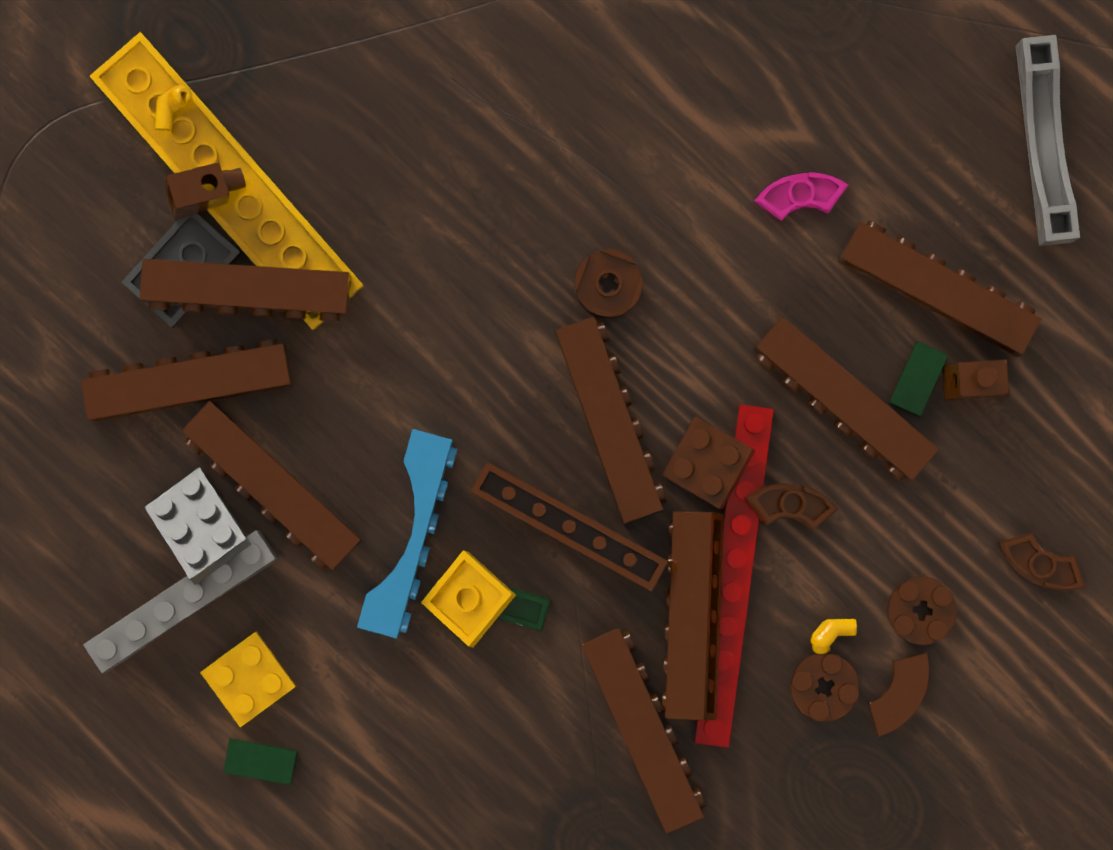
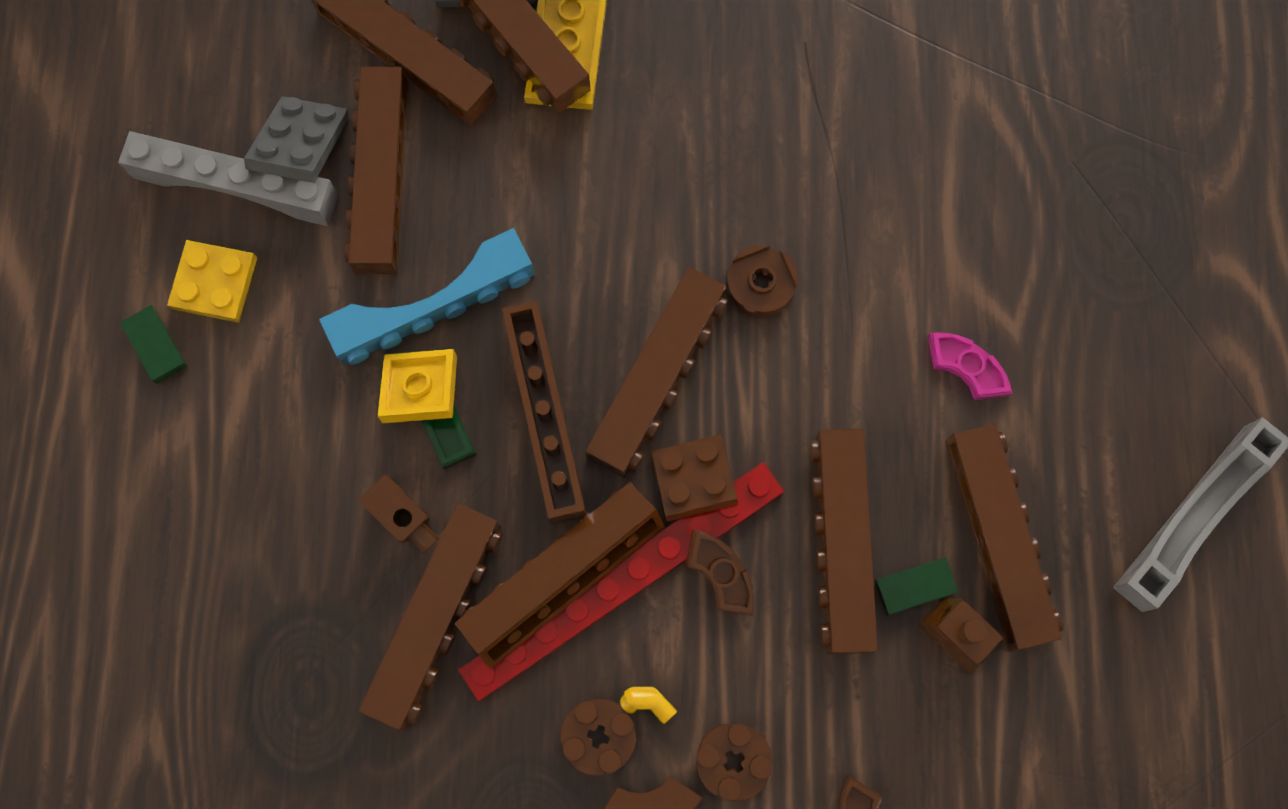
camera: 50 degrees right, 10 degrees down
none -> reddish brown torso [358,474,439,554]

